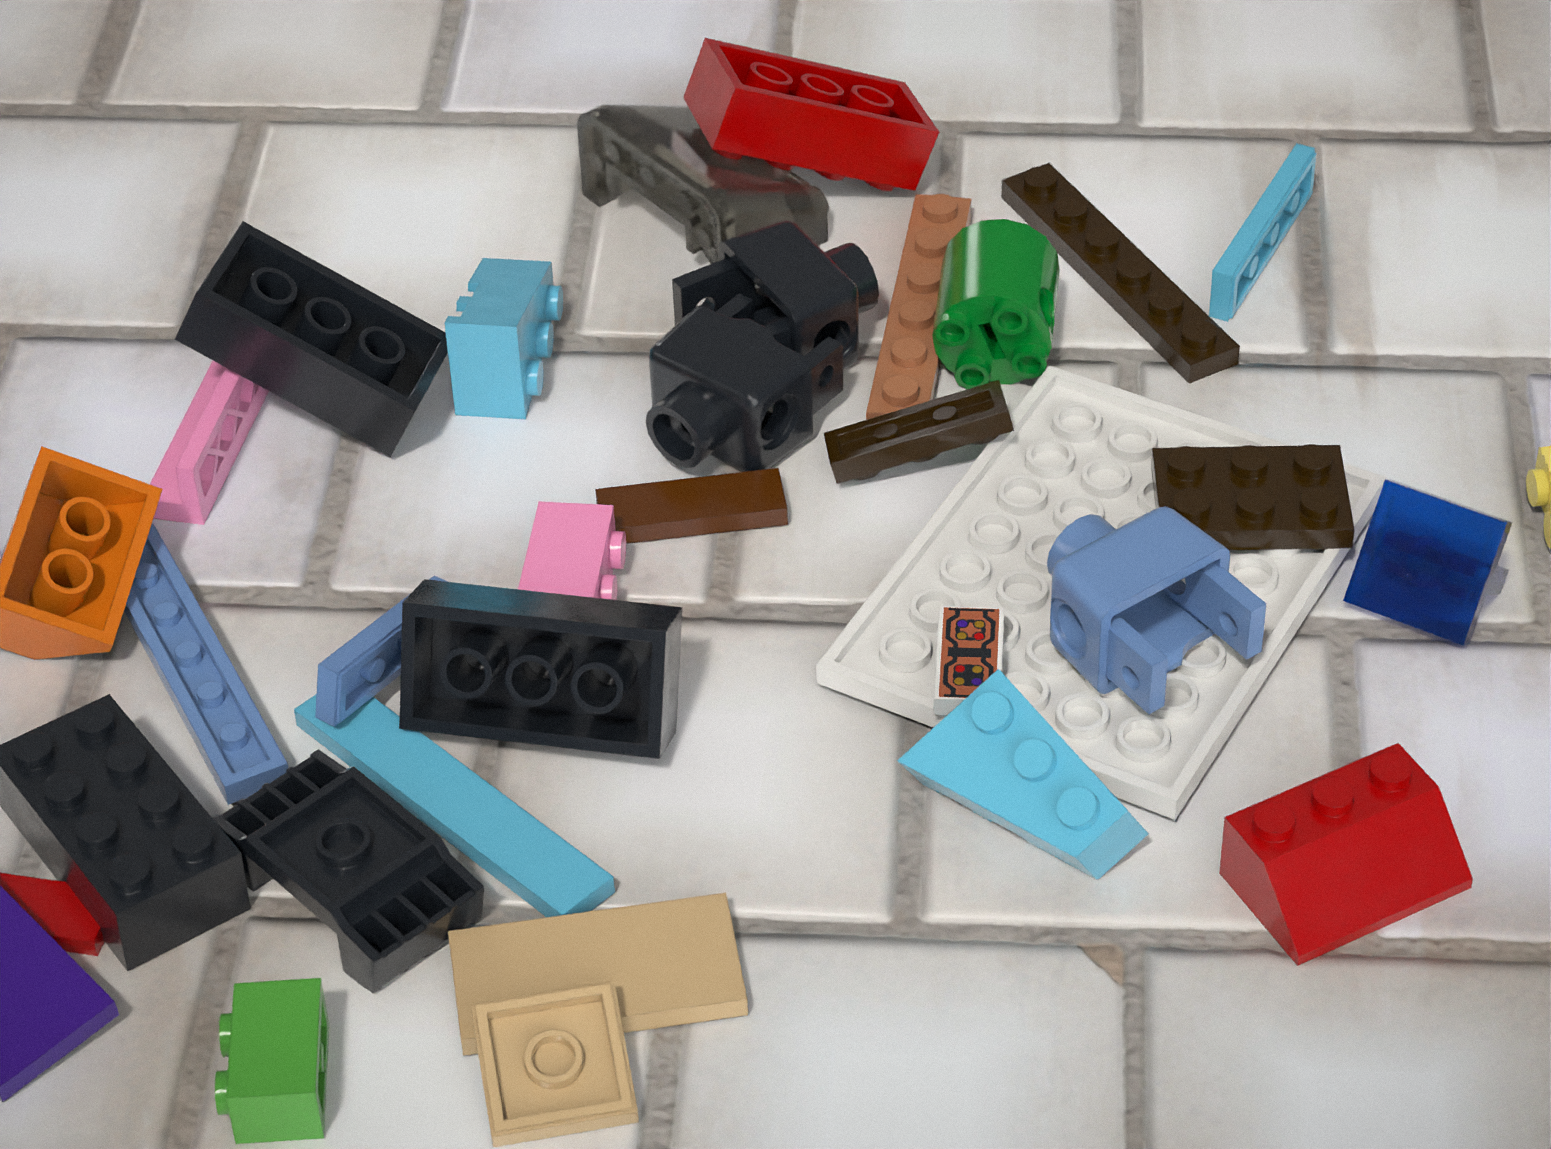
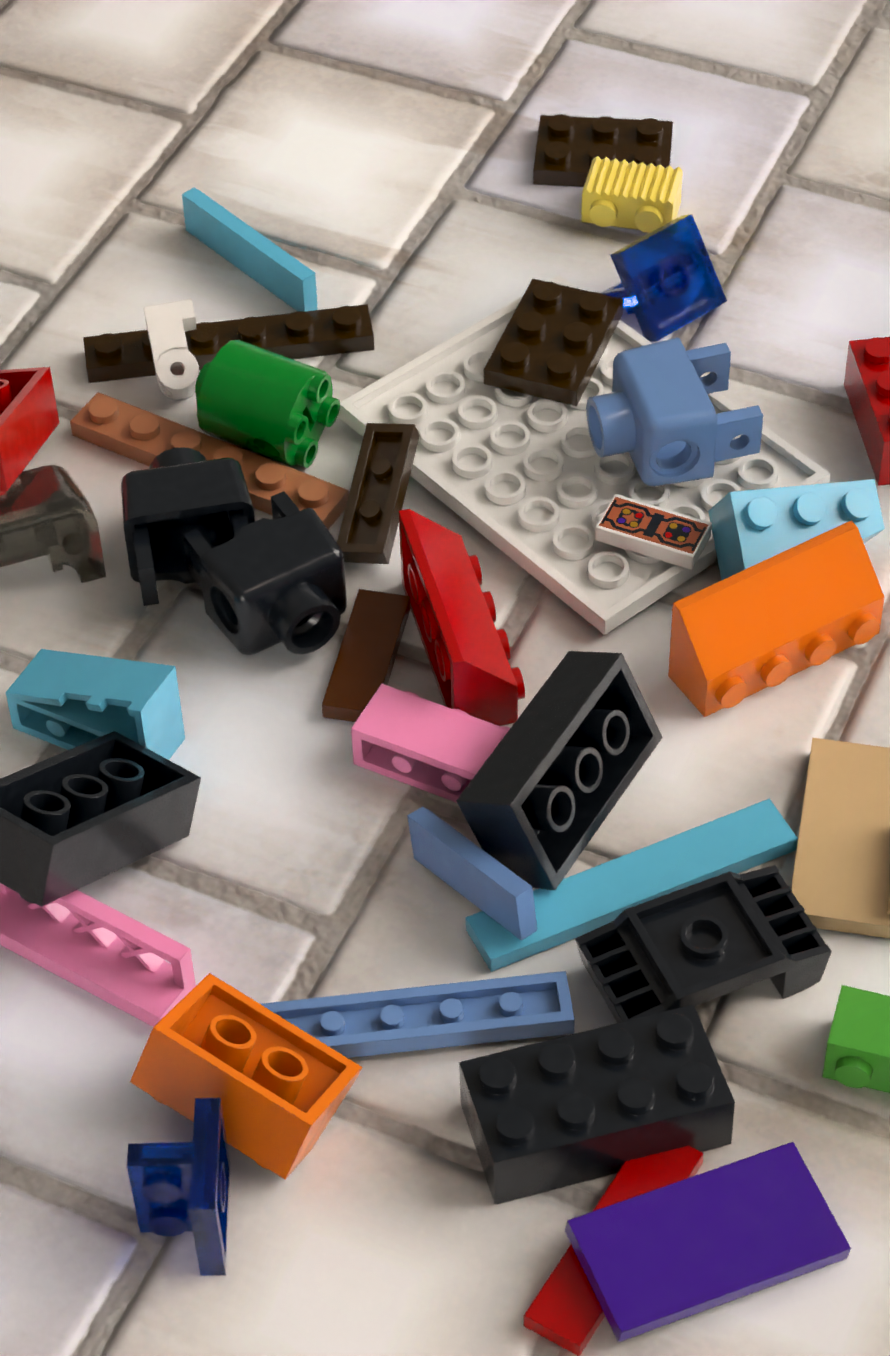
camera: 70 degrees left, 5 degrees up
none -> white leg [144,298,199,400]
none -> red slope [399,509,525,726]
none -> orange slope [668,521,885,717]

